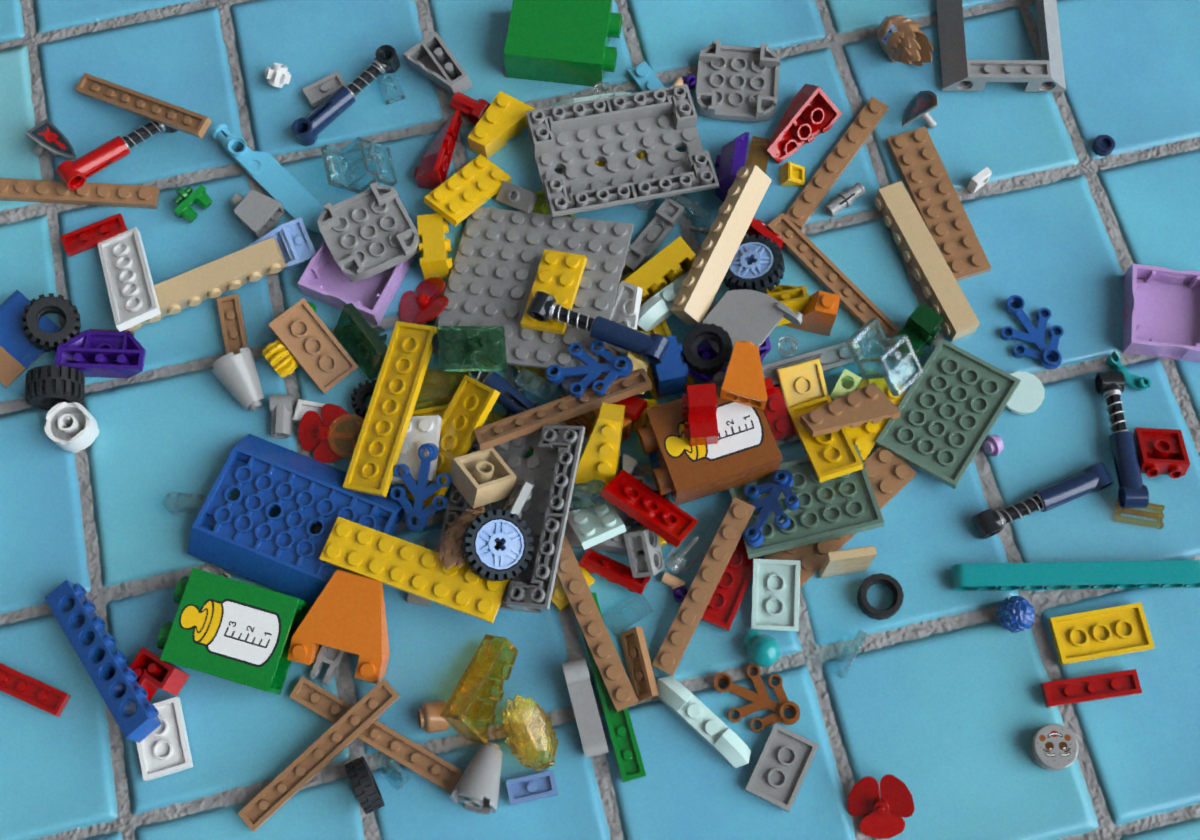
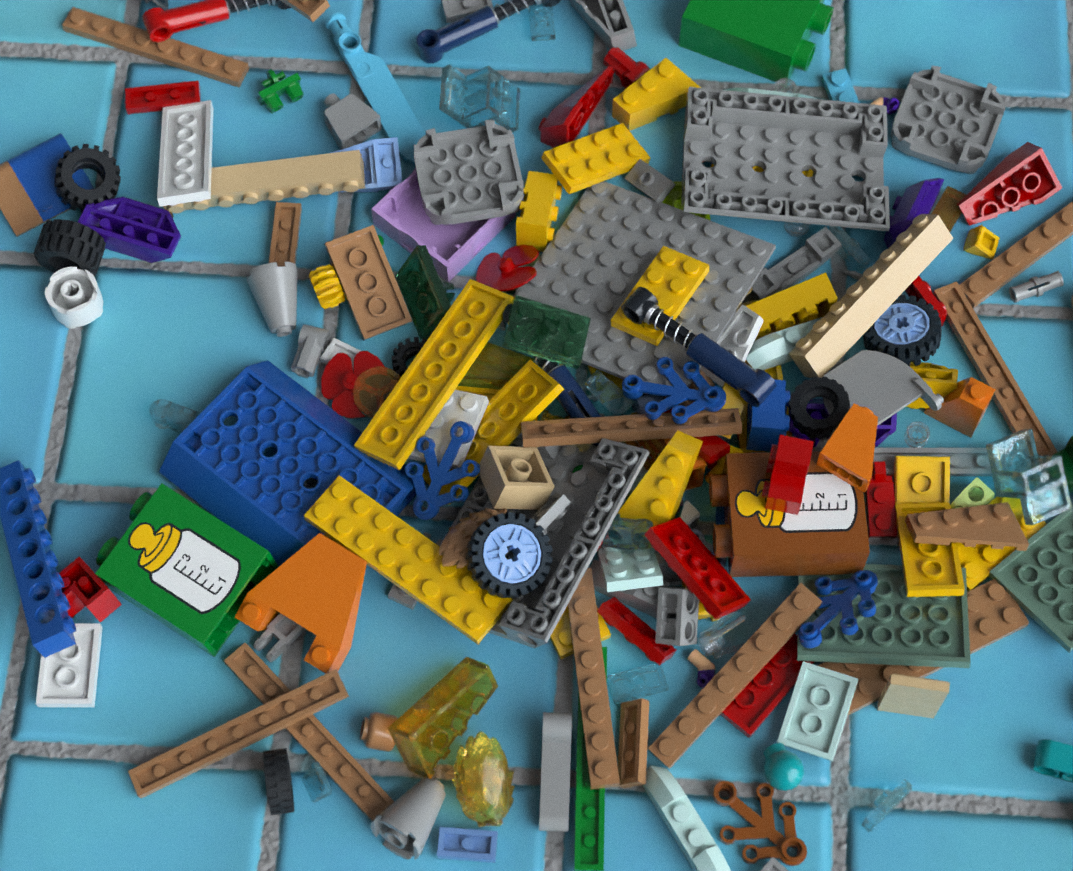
camera: 15 degrees right, 5 degrees down
black tyre [857,573,904,620] -> none

